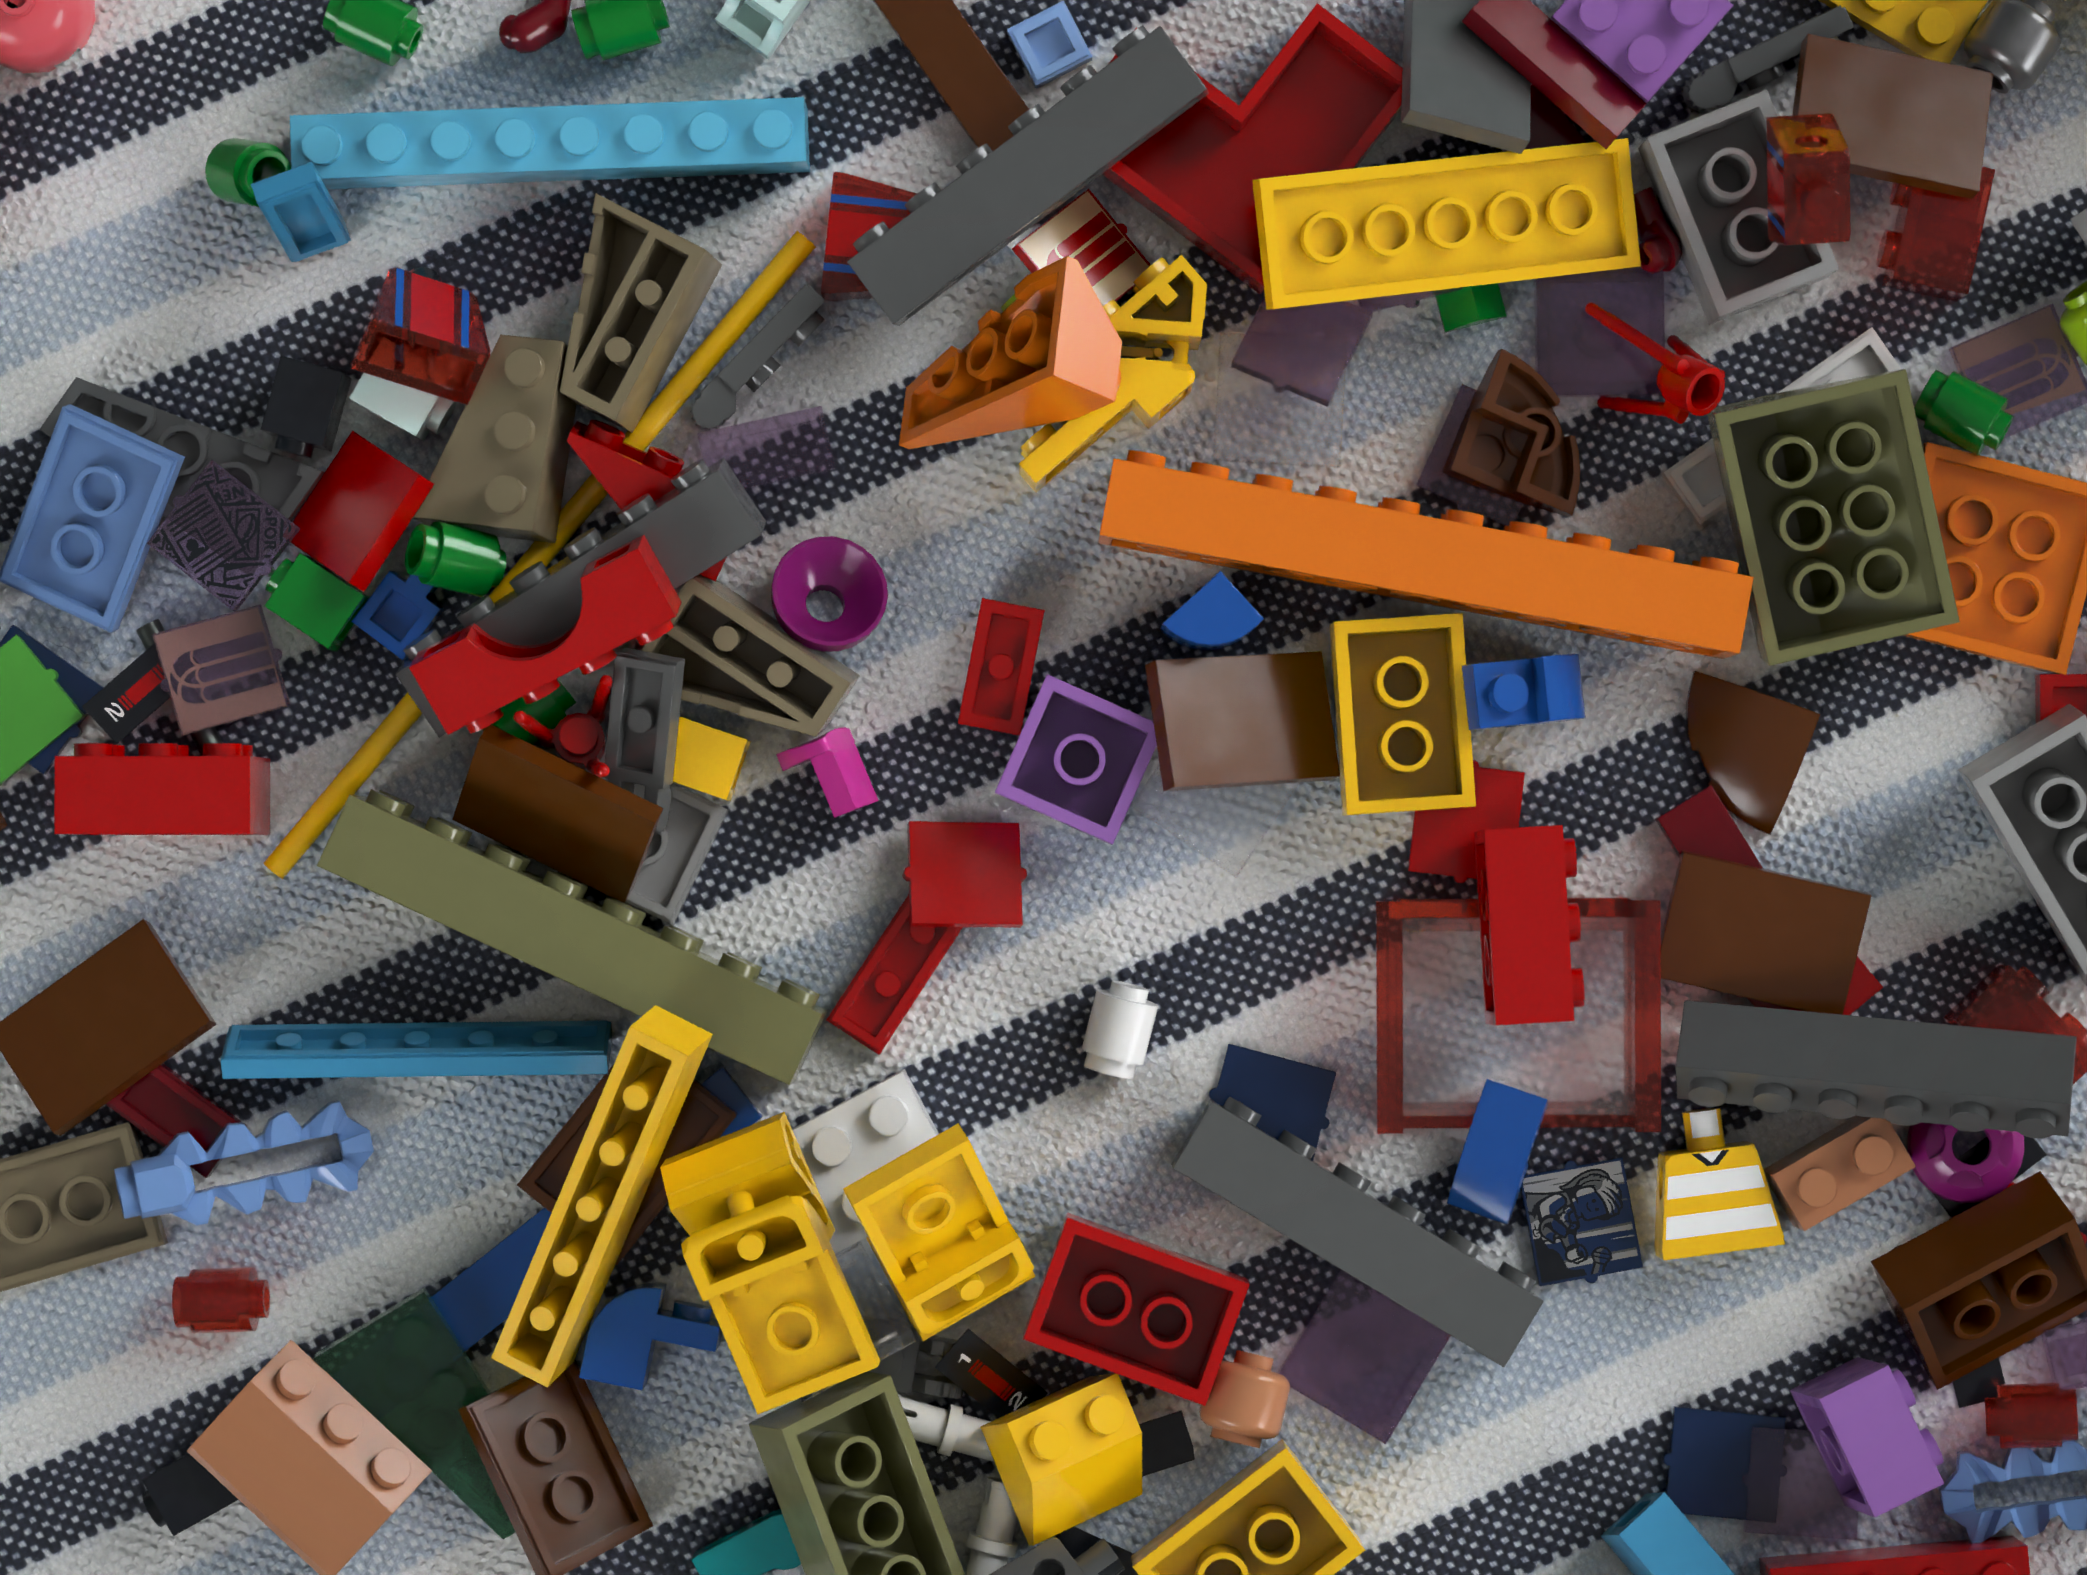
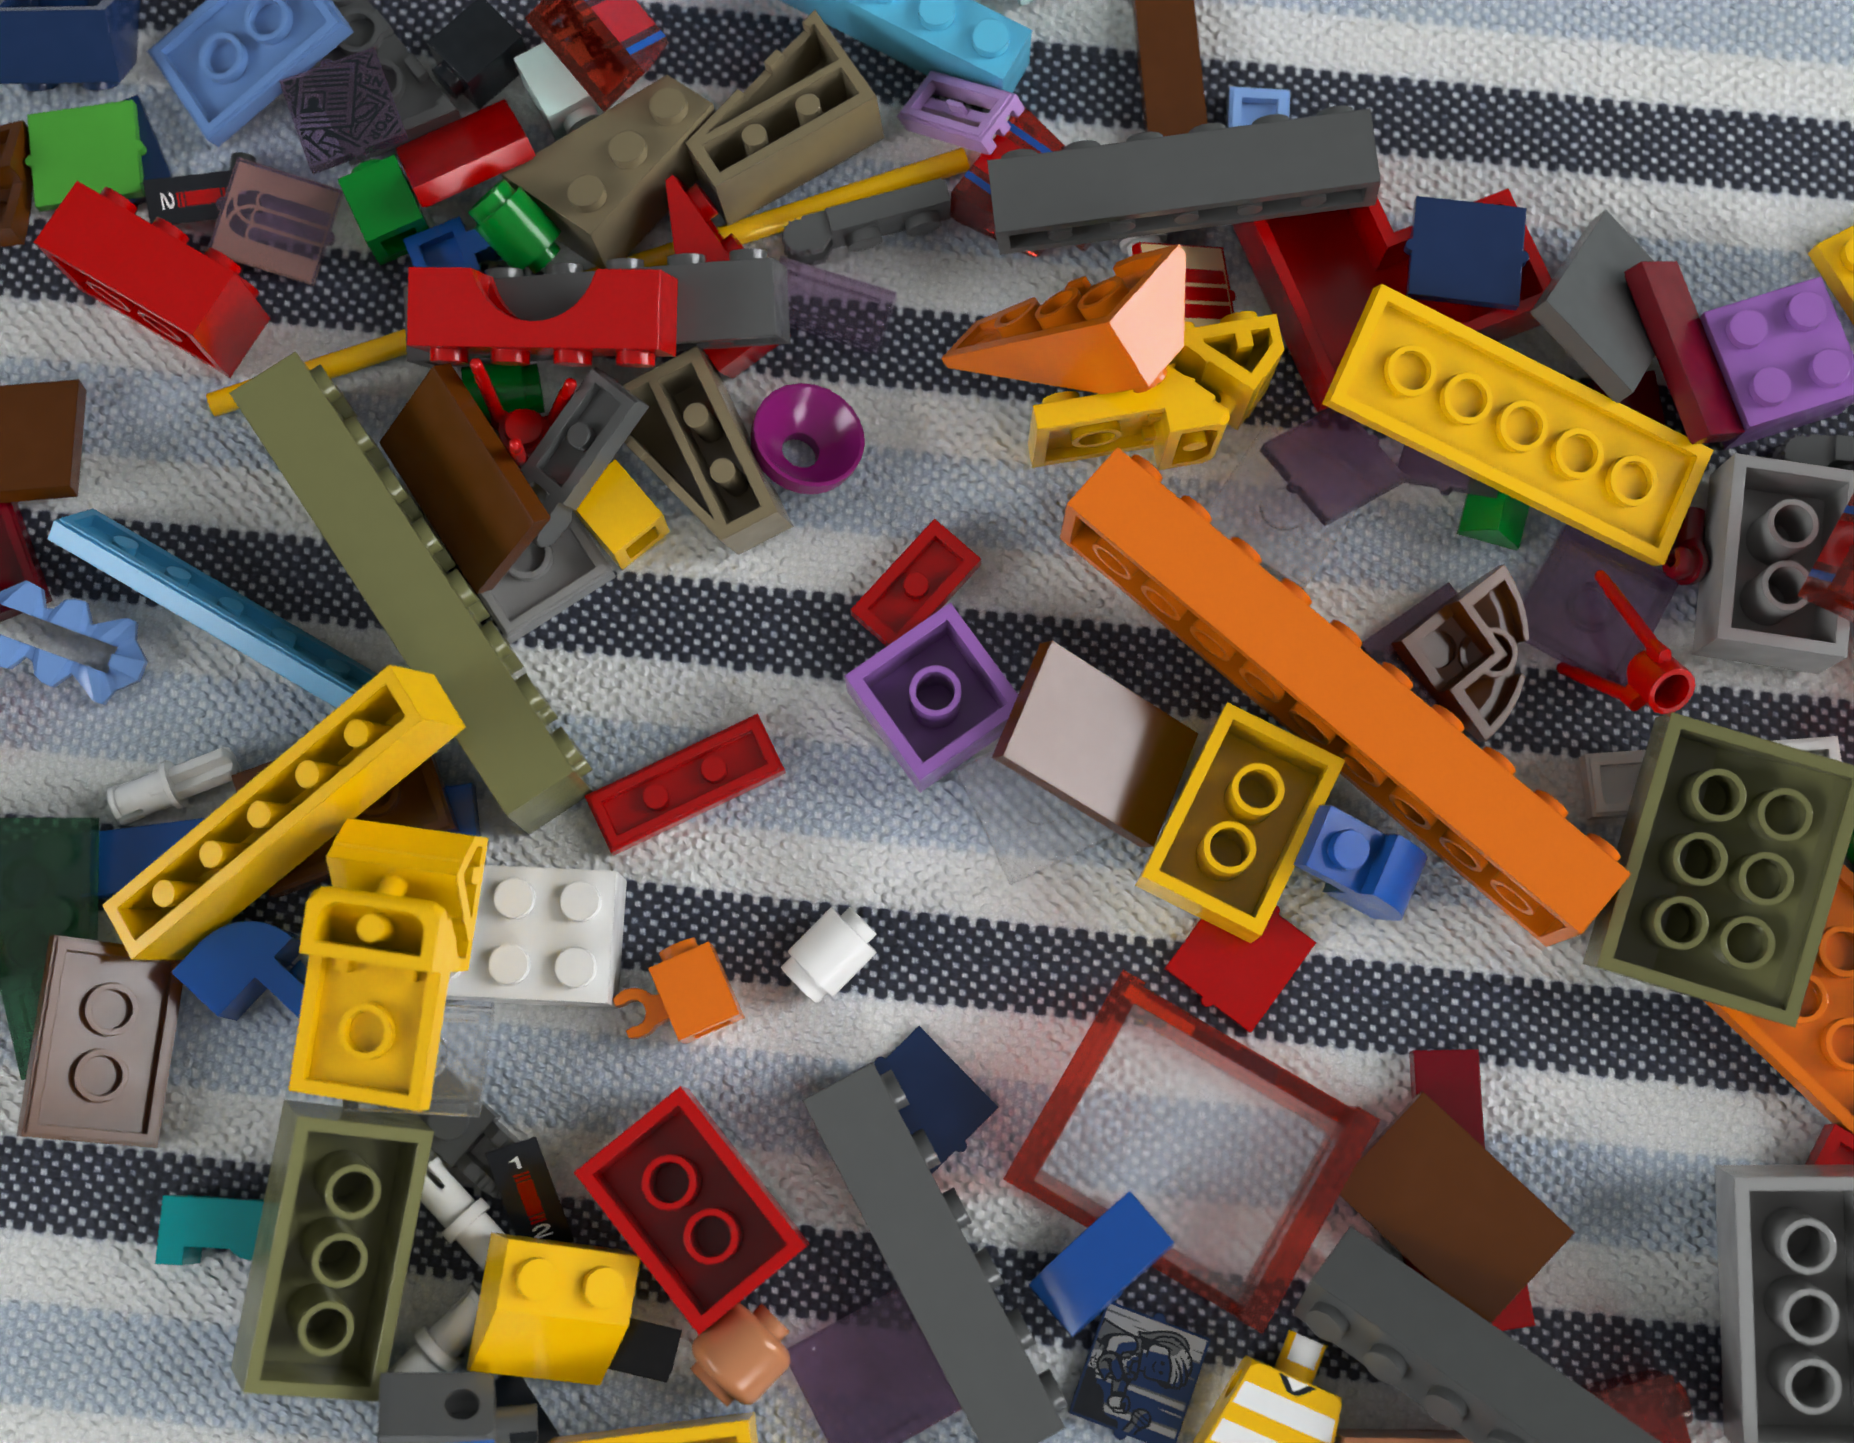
camera: 30 degrees right, 10 degrees down
dark pink tile [776,727,879,818] -> none
yellow piece [843,1123,1035,1341] -> none
red piece [902,821,1027,928] -> none
blue brick [1160,571,1264,650] -> none
red brick [1474,825,1585,1025] -> none
reddish brown brick [1686,671,1820,835] -> none
none -> white axle [107,747,241,826]
none -> orange brick [613,938,745,1044]
none -> lavender tile [897,71,1025,155]
none -> dark blue piece [1404,196,1529,310]

